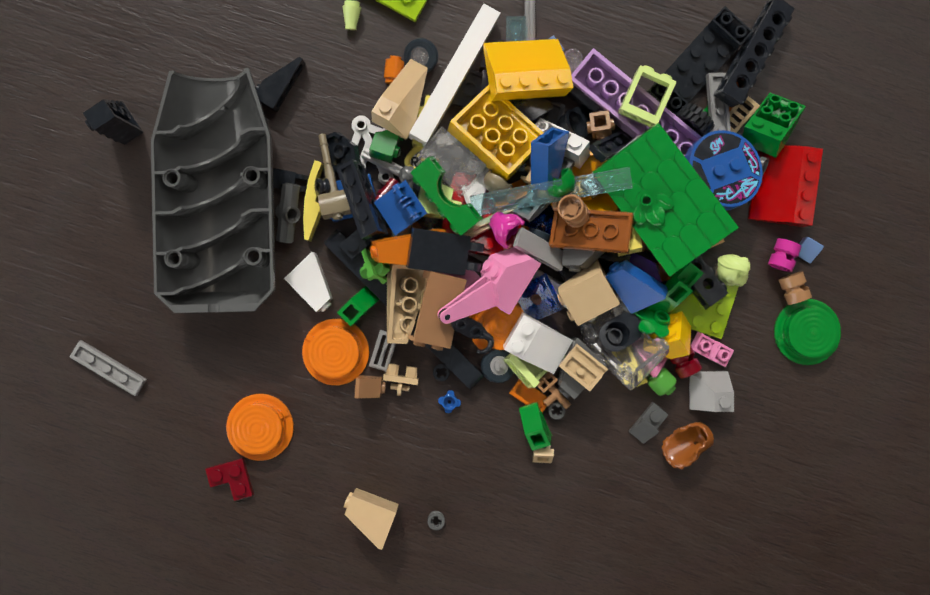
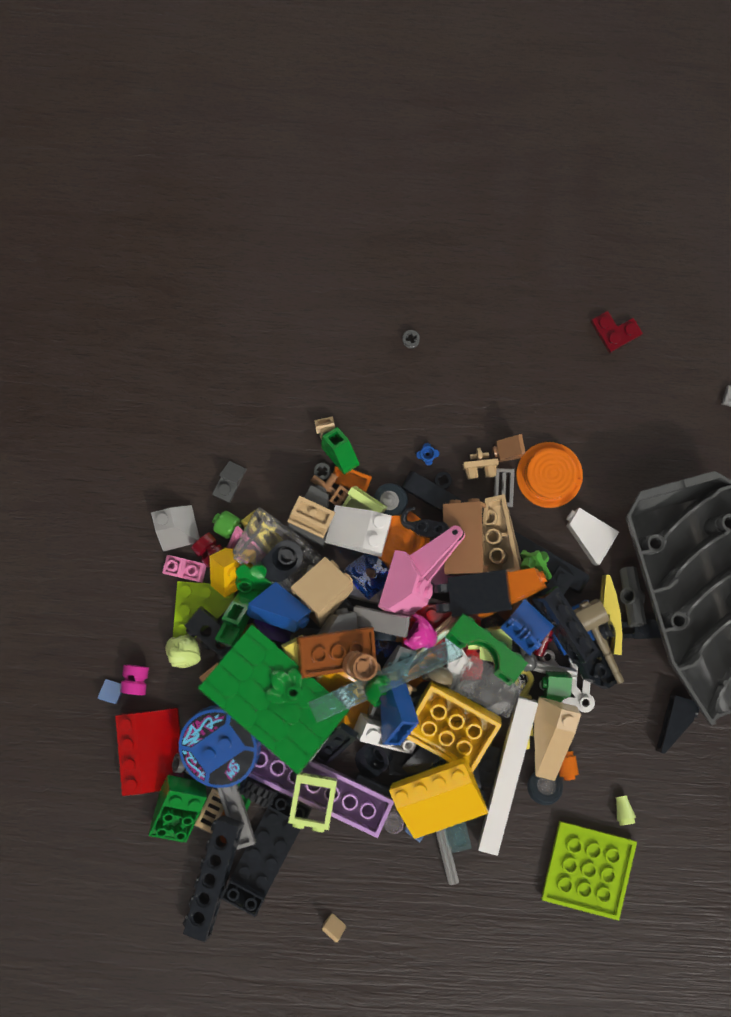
camera: 165 degrees right, 5 degrees down
orange piece [226,394,294,461] -> none
green slope [337,286,380,326] -> none
tan slope [344,488,399,550] -> none
medium nougat brick [587,110,615,141] -> none
dark orange piece [661,422,714,470] -> none
green piece [774,299,841,365] -> none
medium nougat wheel [778,271,812,305] -> none

